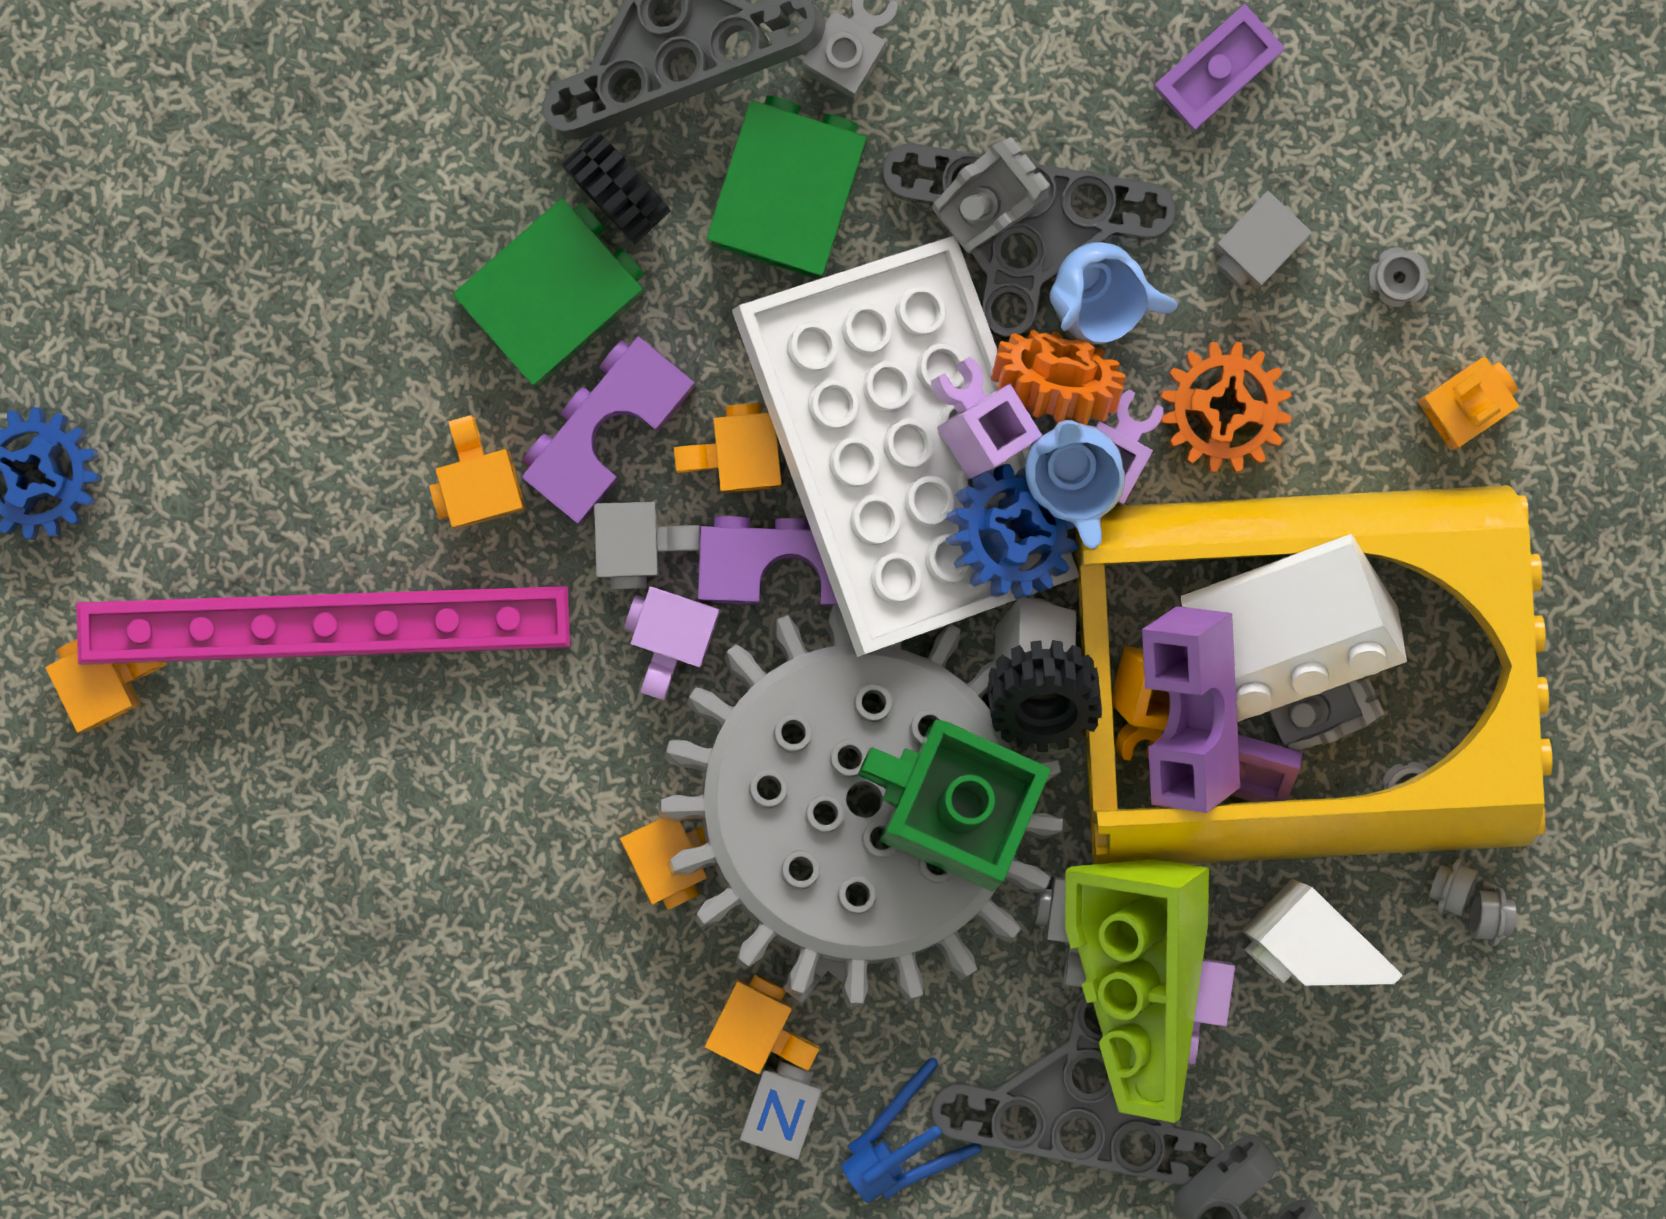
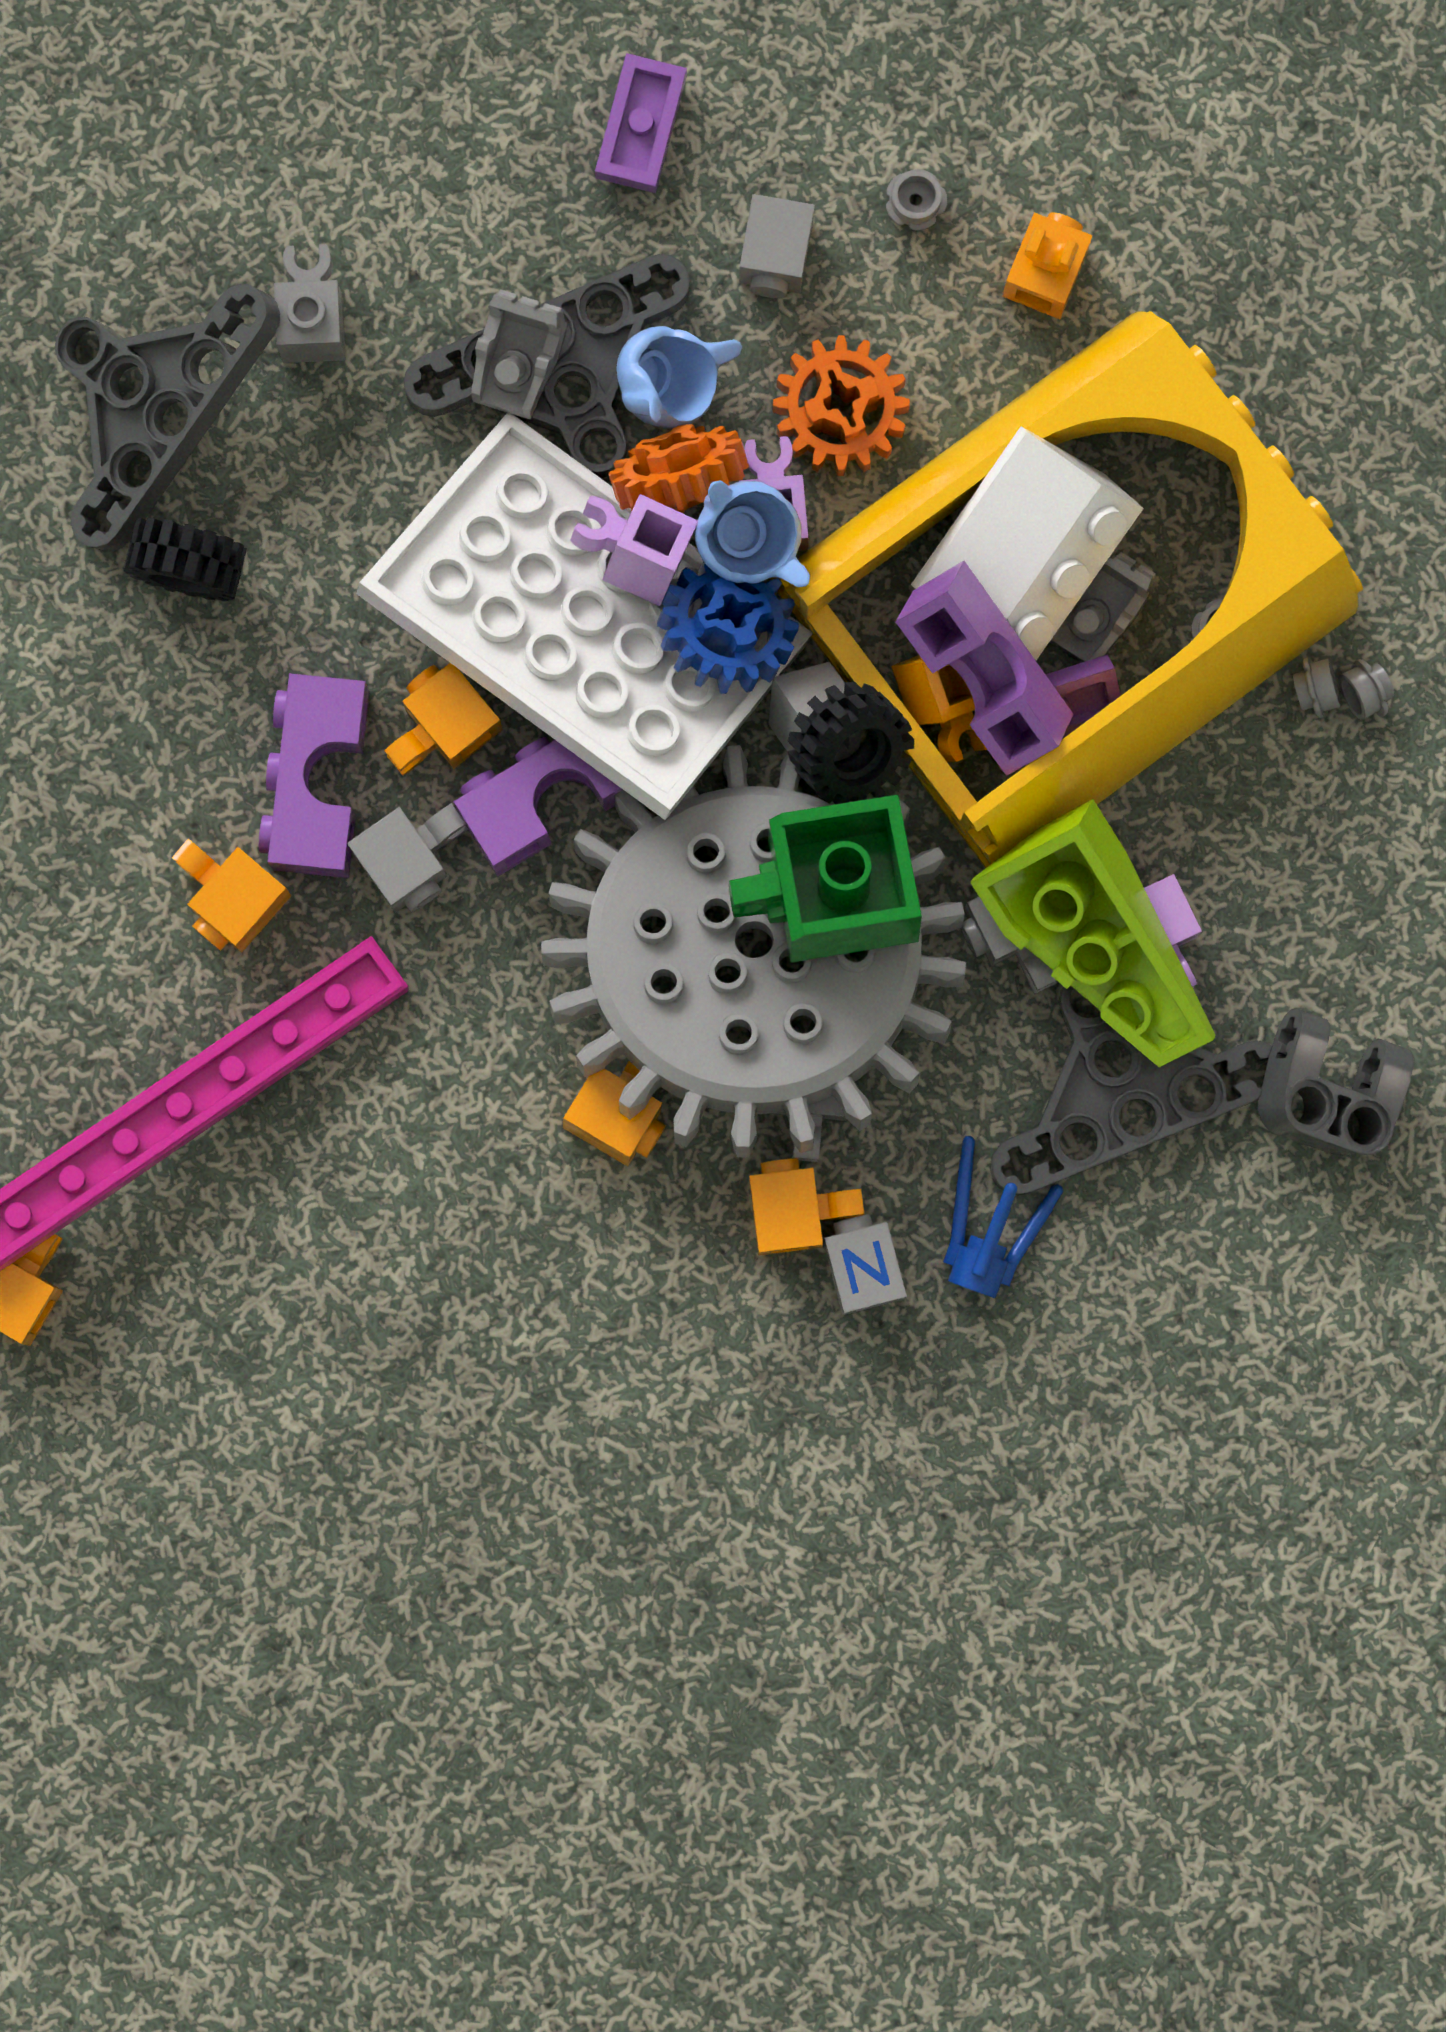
camera: 35 degrees left, 5 degrees down
green brick [452,198,645,389] -> none
lavender brick [624,586,721,700] -> none
green brick [706,95,867,280] -> none
white slope [1242,879,1403,986] -> none

